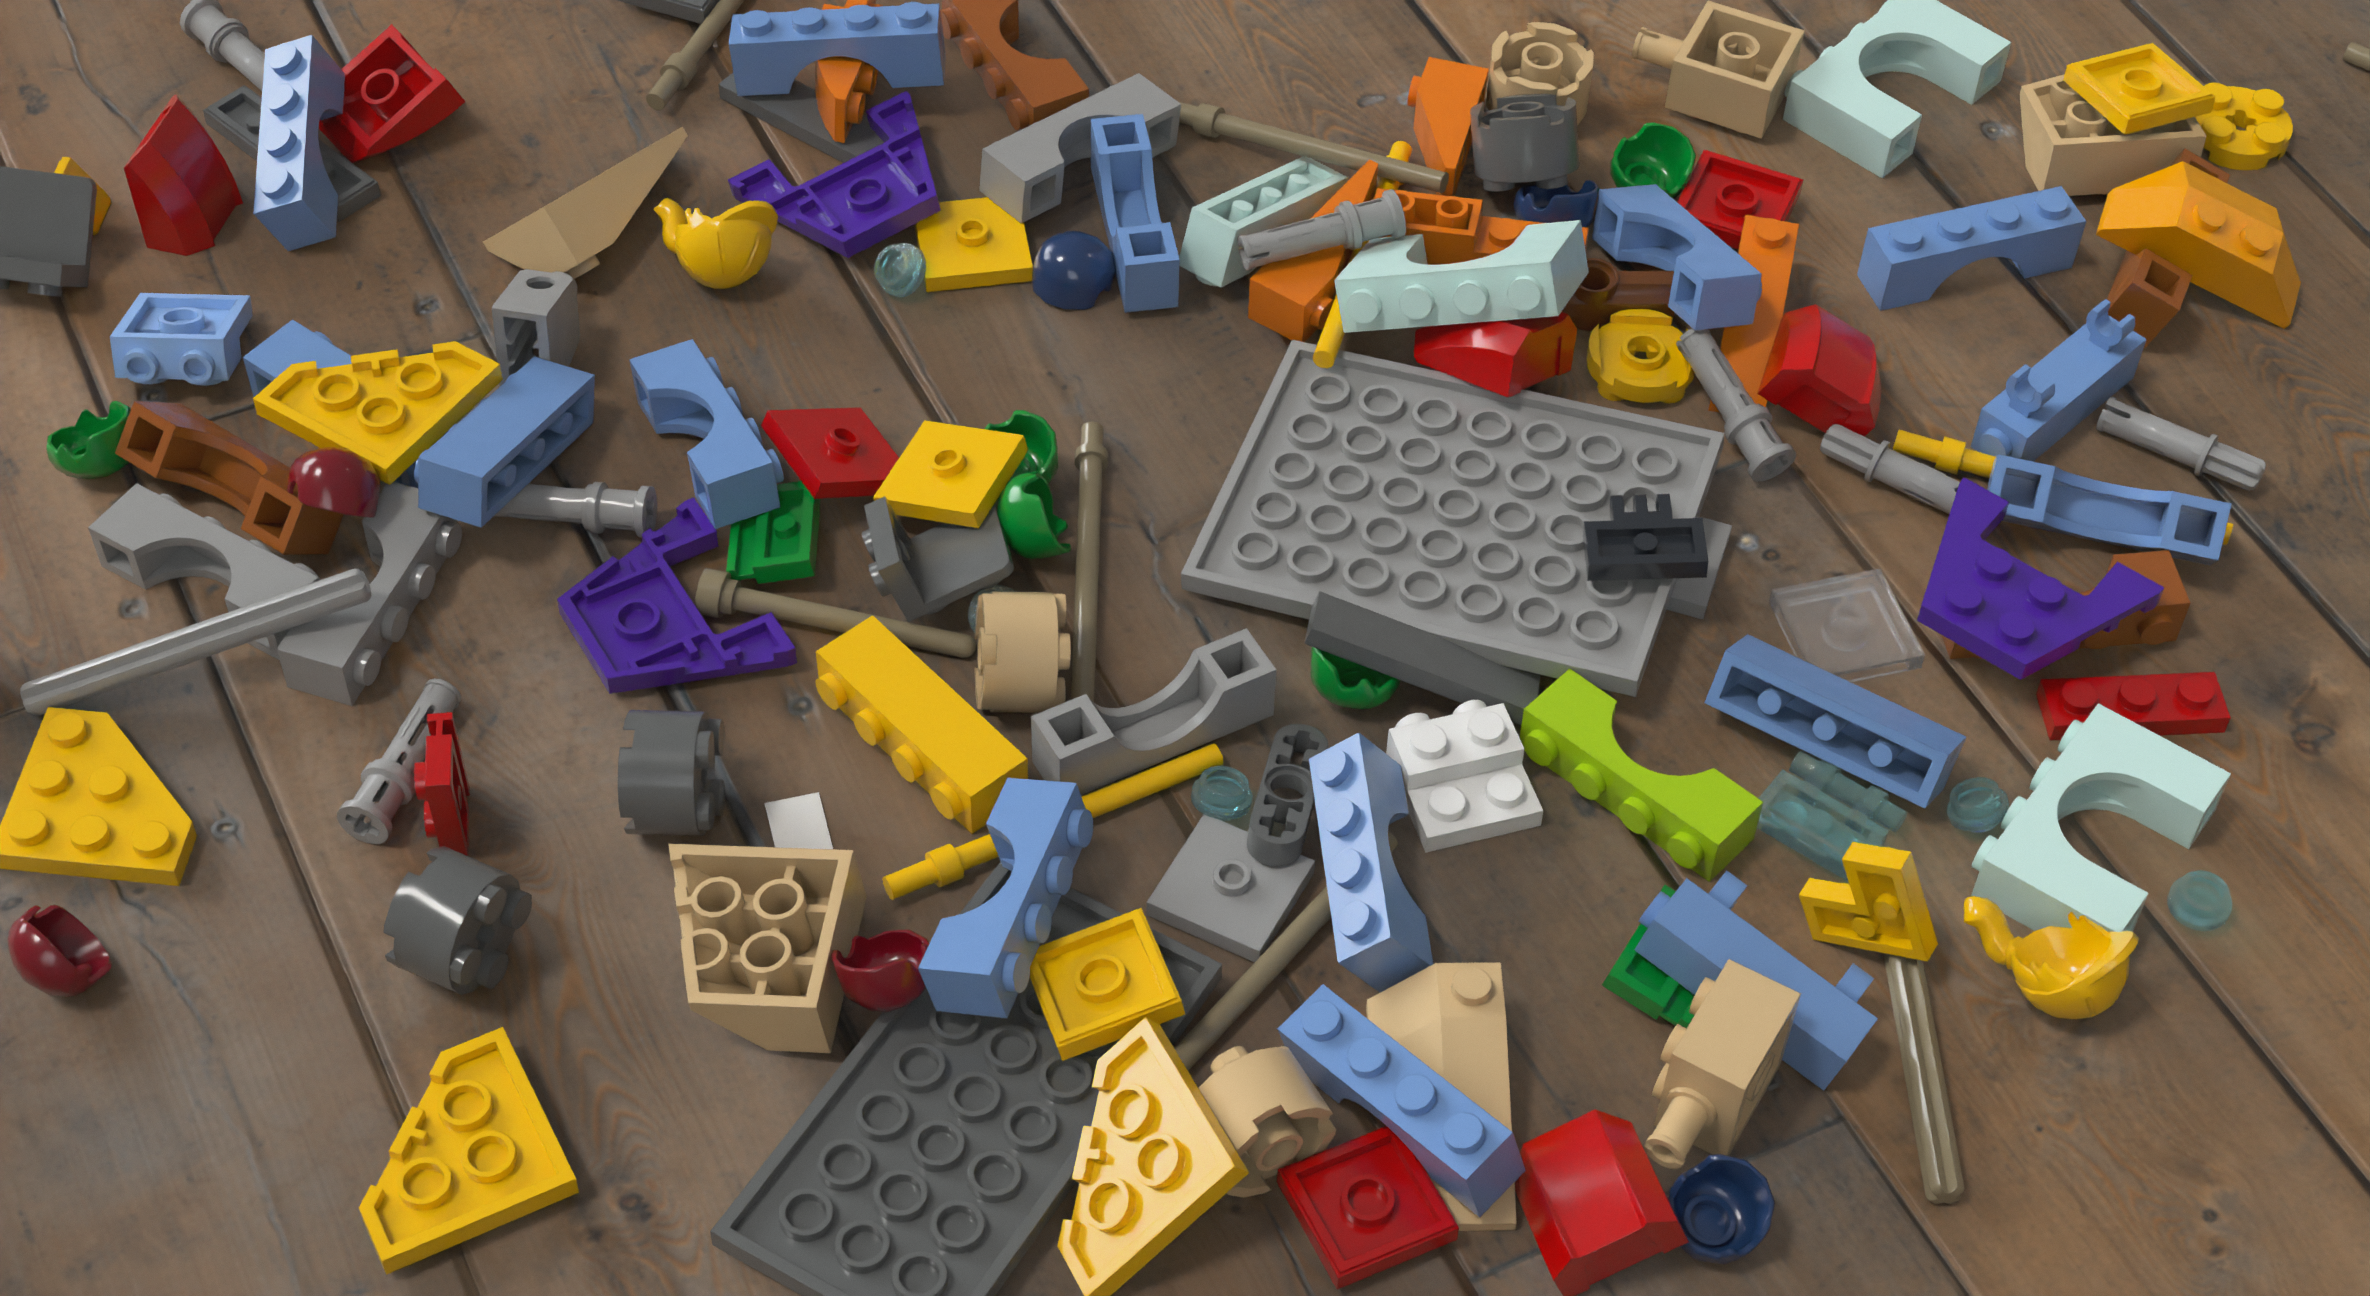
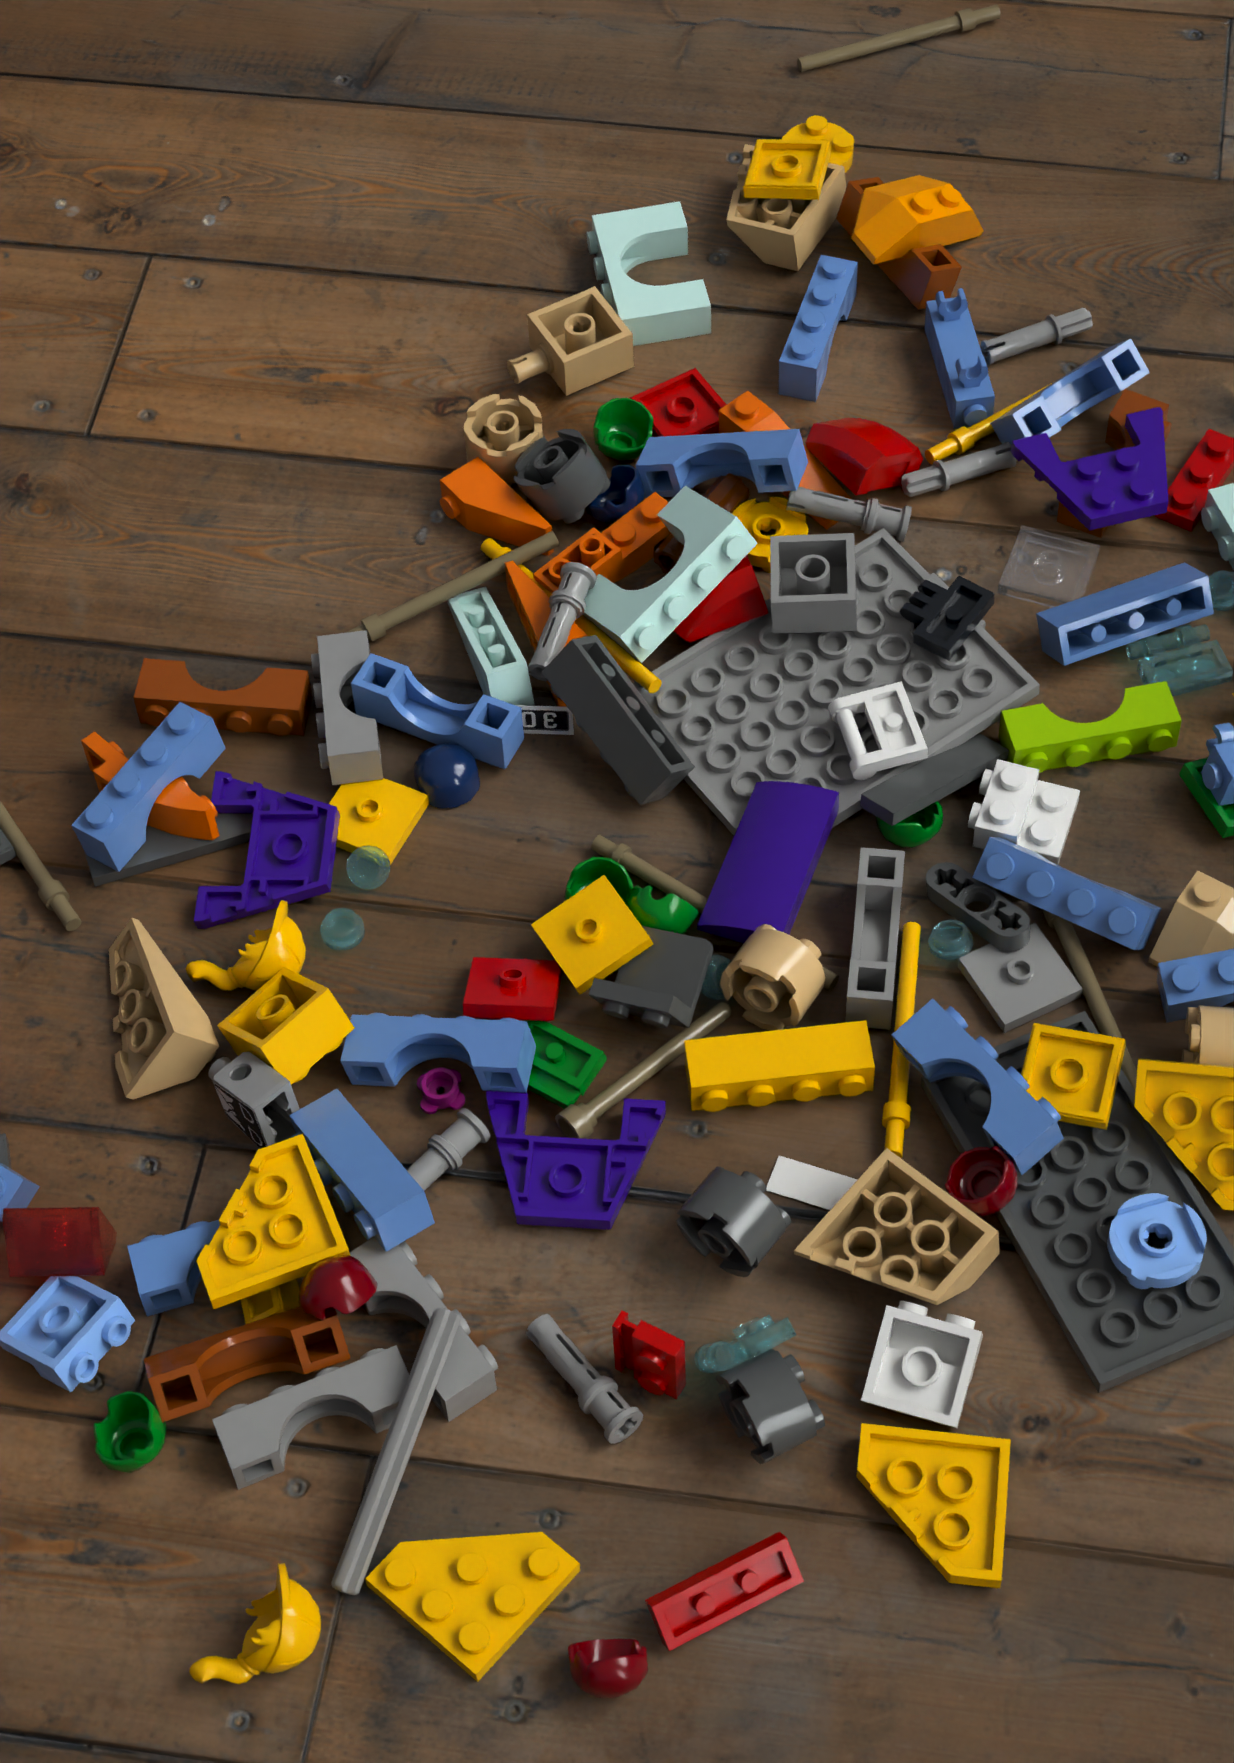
camera: 50 degrees left, 5 degrees up
none -> clear red slope [2,1207,117,1277]
none -> yellow brick [217,967,355,1085]
none -> clear light blue plate [320,908,365,951]
none -> magenta plate [417,1068,465,1114]
none -> sticker [515,705,574,735]
none -> dark grey brick [542,635,695,805]
none -> red plate [645,1531,804,1651]
none -> clear light blue plate [694,1314,797,1373]
none -> dark purple slope [697,781,839,944]
none -> light grey brick [770,533,857,634]
none -> white plate [828,681,928,780]
none -> white plate [861,1301,983,1429]
none -> light blue plate [1107,1193,1207,1289]

